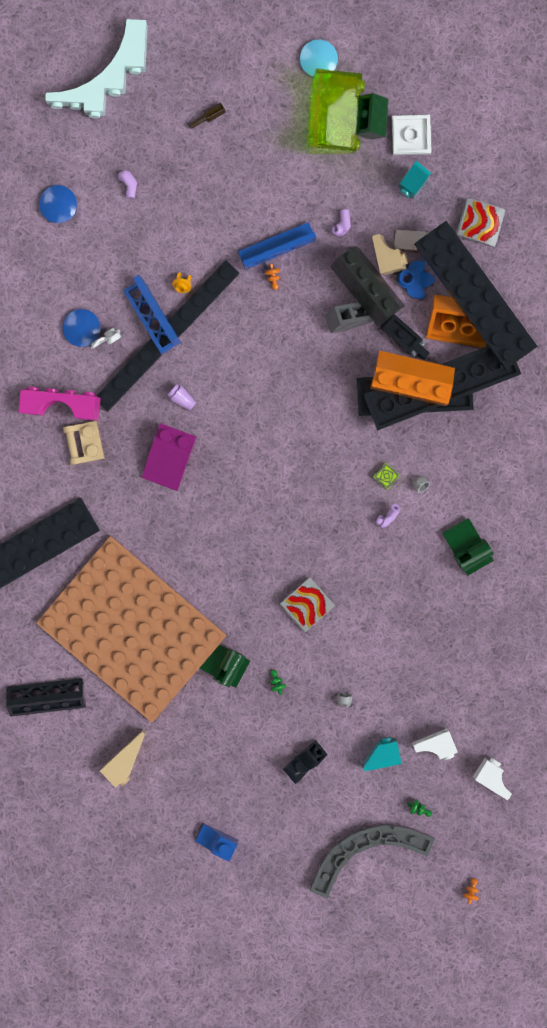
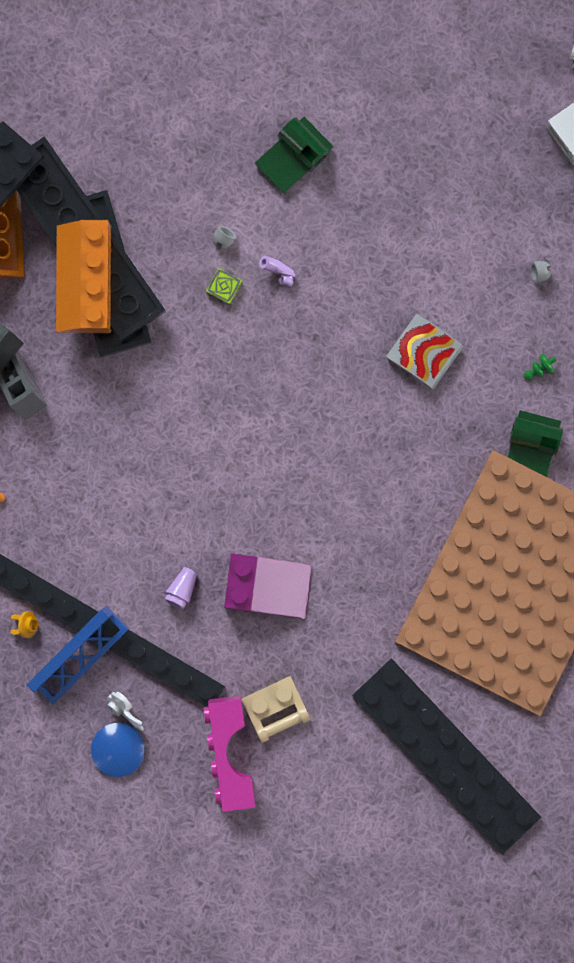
camera: 105 degrees left, 5 degrees down
black hinge [381,314,430,360] -> none

